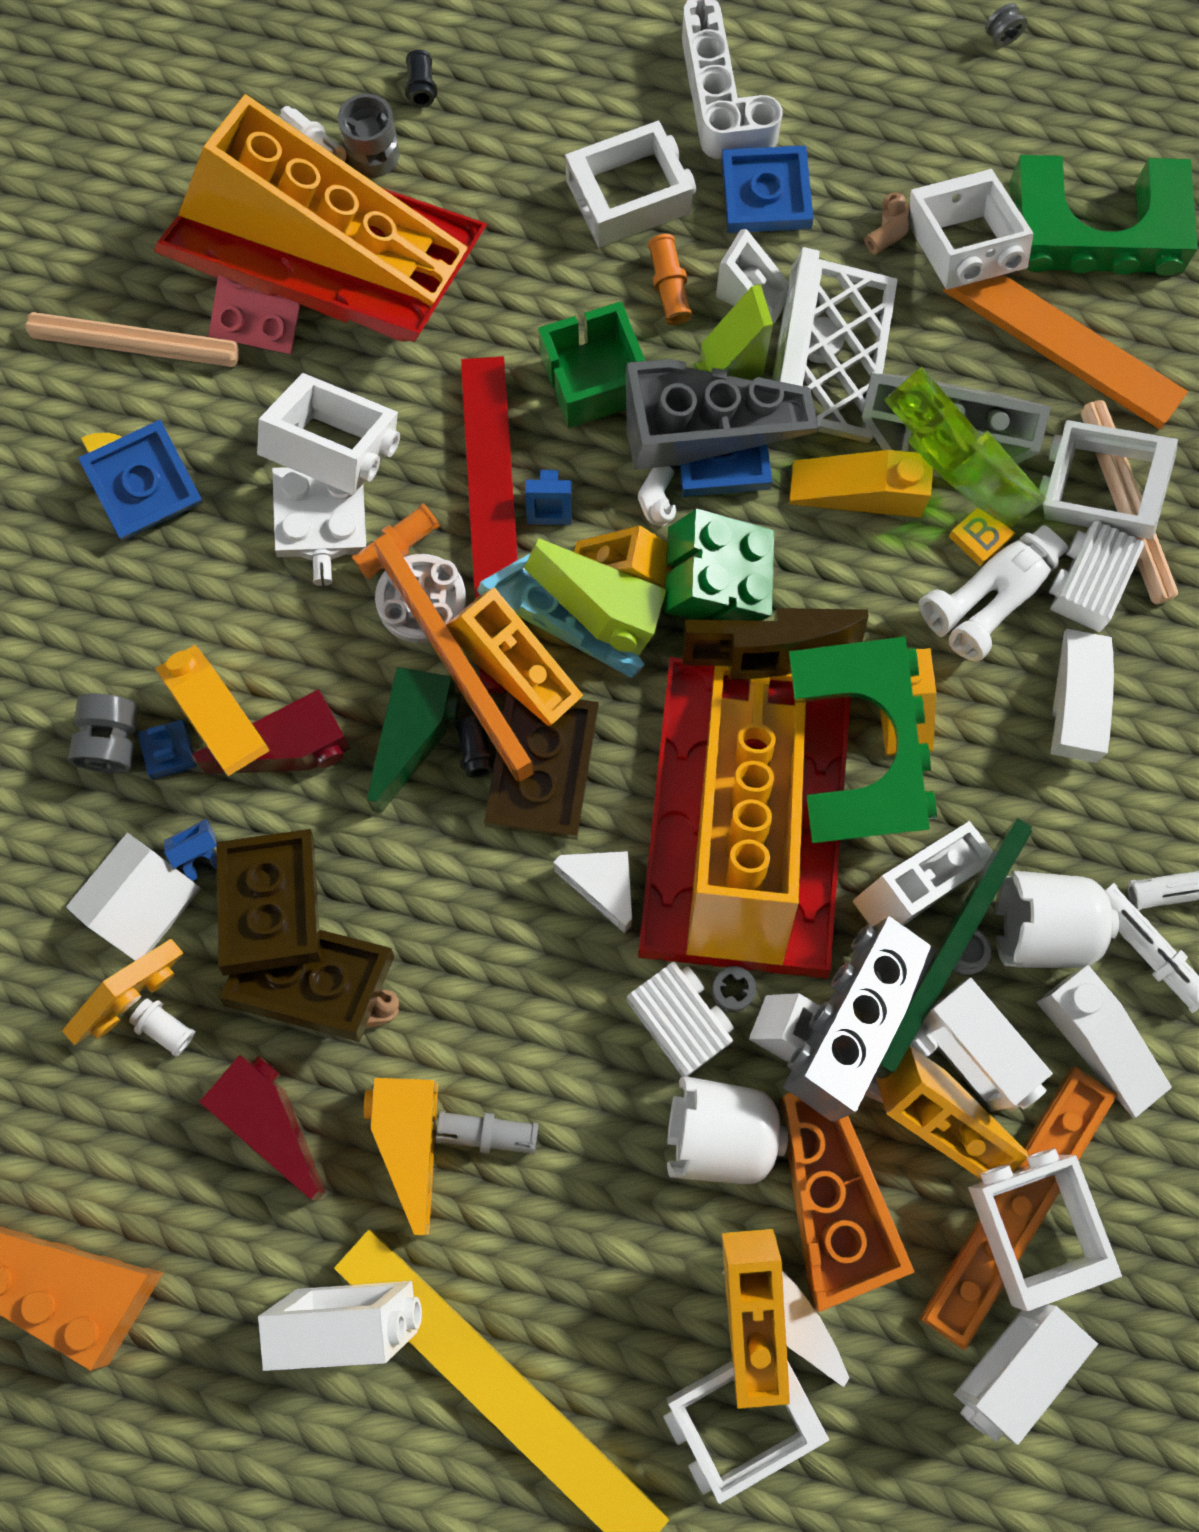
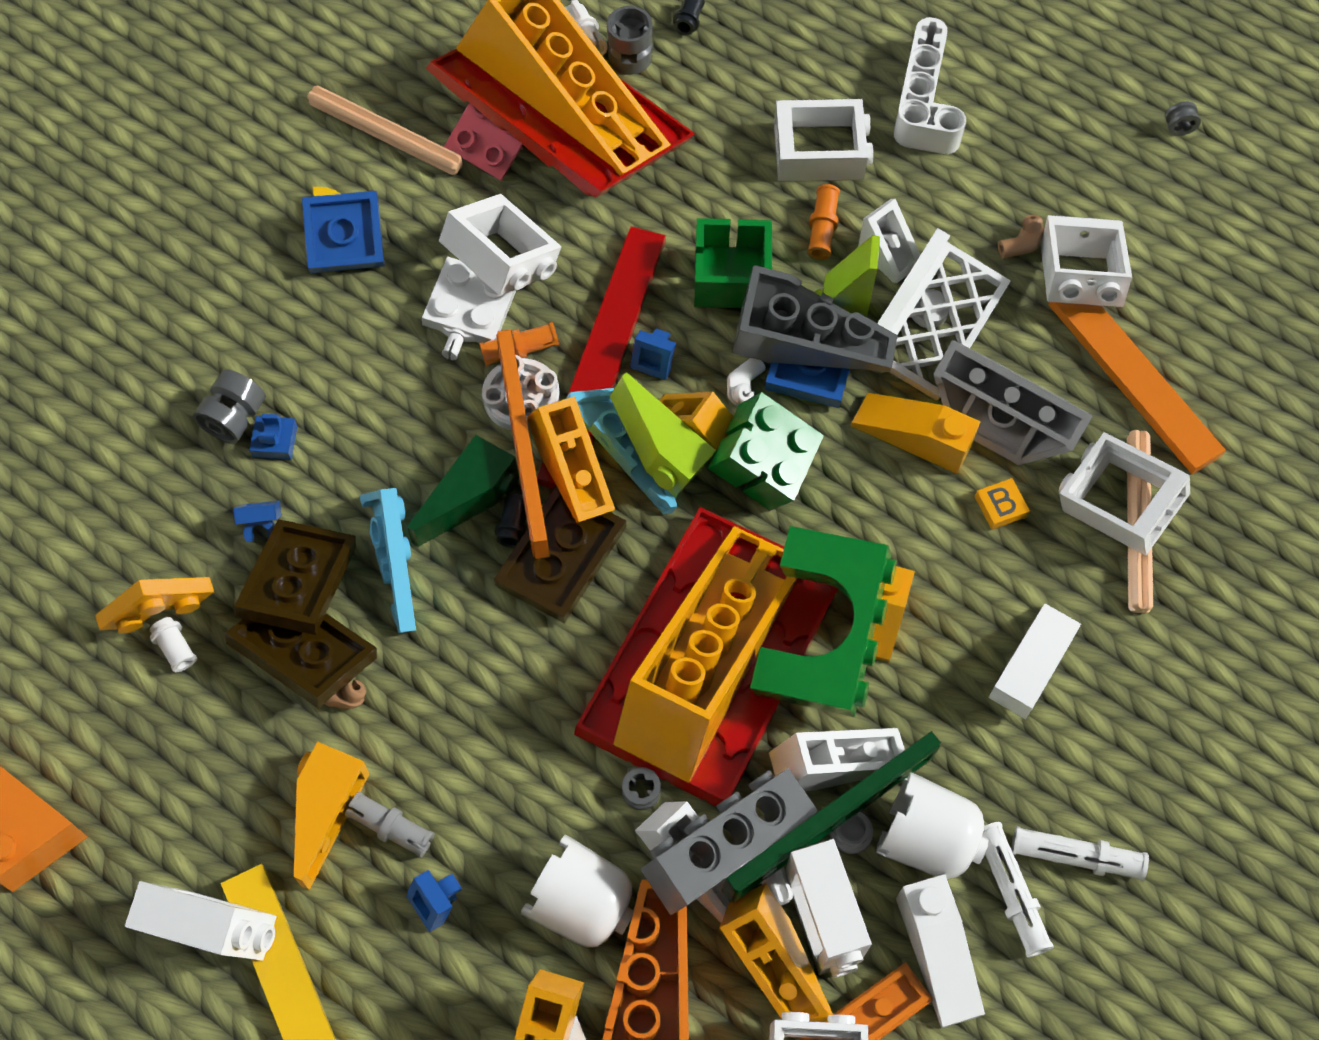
camera: 20 degrees right, 10 degrees down
white slope [66,832,202,961] -> none
light orange slope [155,644,270,776] -> none
dark red slope [192,689,351,774] -> none
dark red slope [199,1055,326,1200] -> none
white slope [553,851,632,933] -> none
white brick [626,962,734,1077] -> none
dark brown slope [681,608,869,679] -> none
blue plate [721,145,814,233] -> none
clear neon green slope [884,366,1046,528] -> none
white piece [919,525,1068,662] -> none
green arch [1010,155,1198,276] -> none
white brick [1049,521,1145,632] -> none
none -> medium azure wing [360,488,416,633]
none -> blue tile [406,870,462,932]

